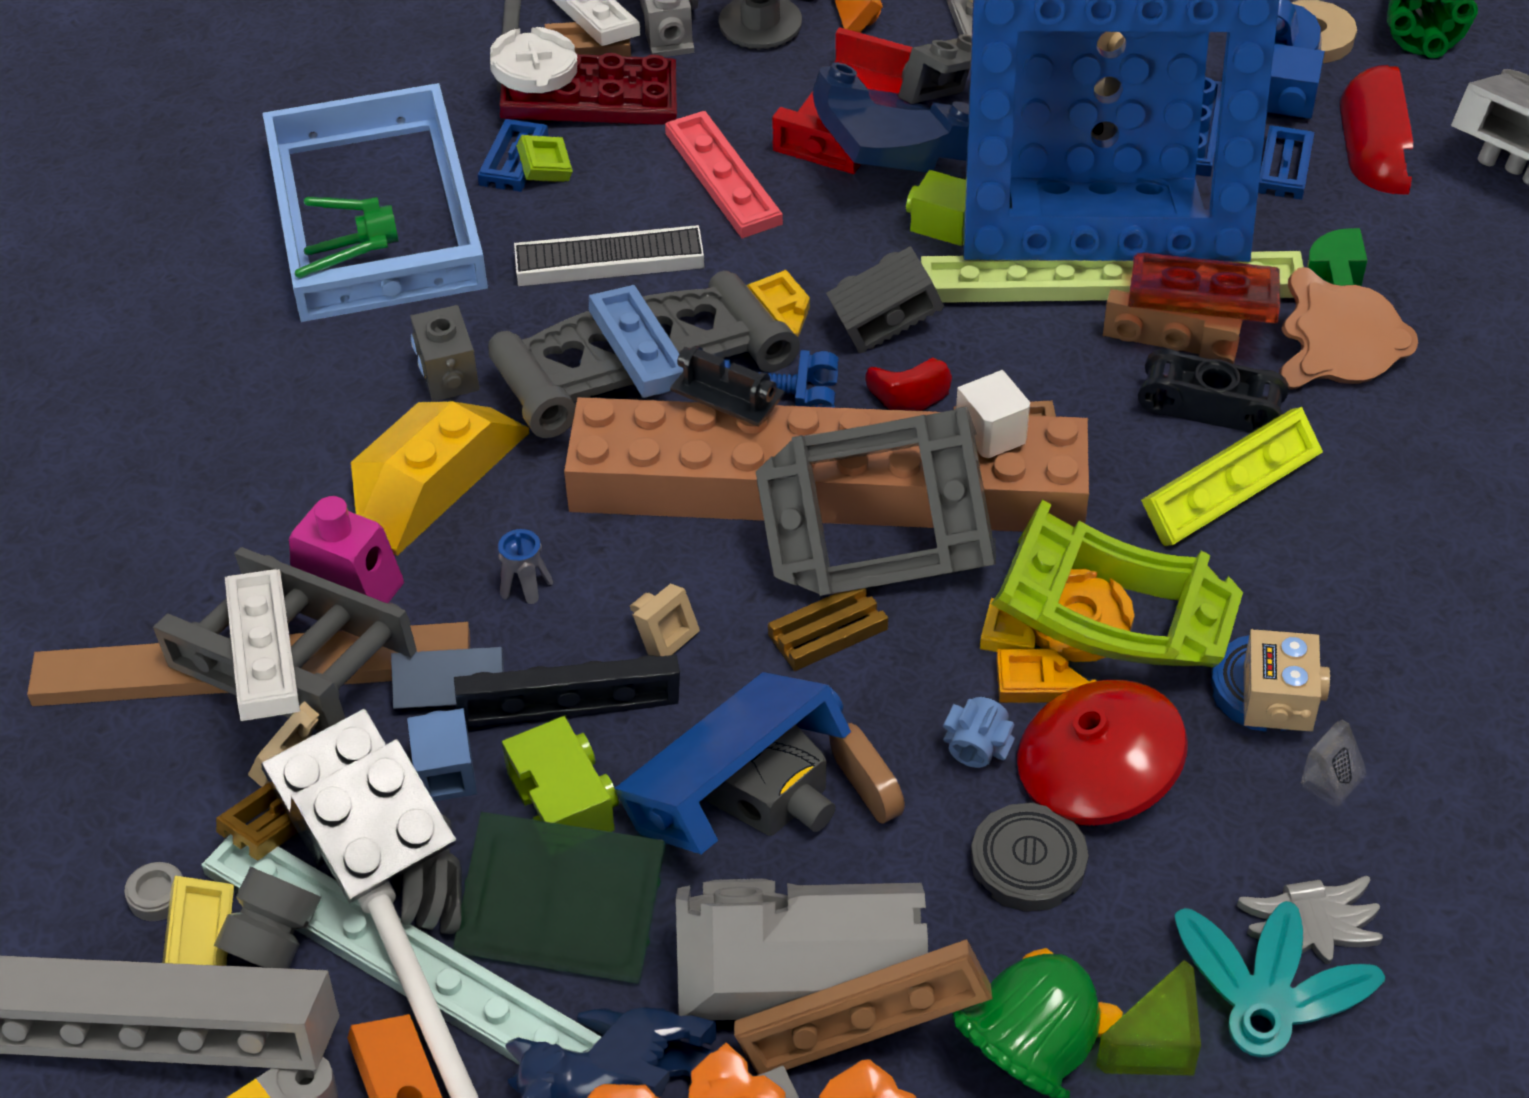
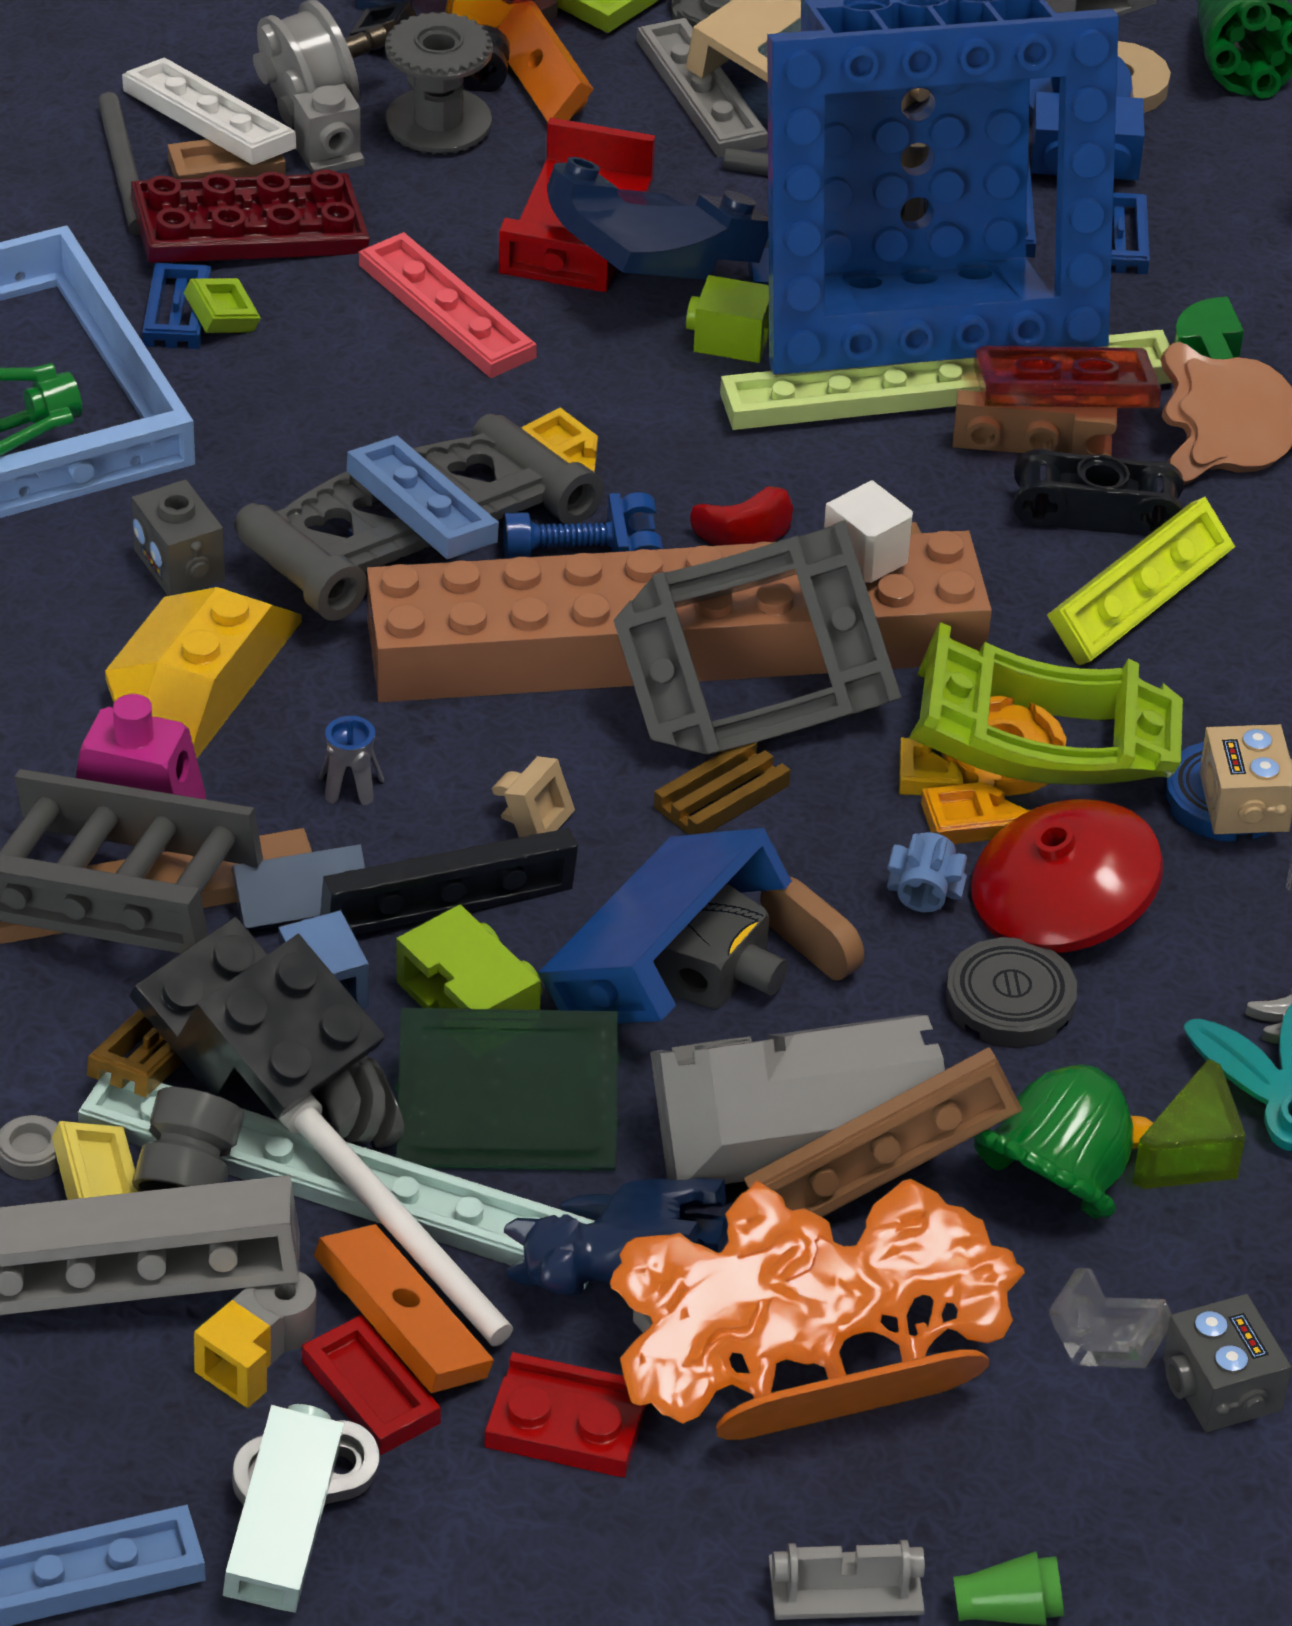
camera: 15 degrees left, 5 degrees down
white tile [225,569,300,721] -> none
tan tile [248,701,319,786] -> none
white tile [490,27,577,93] -> none
tile [514,225,704,286] -> none
black hinge [670,346,785,427] -> none
dark grey brick [826,246,944,353] -> none
dark grey bracket [898,35,972,104] -> none
red brick [1340,65,1413,195] -> none

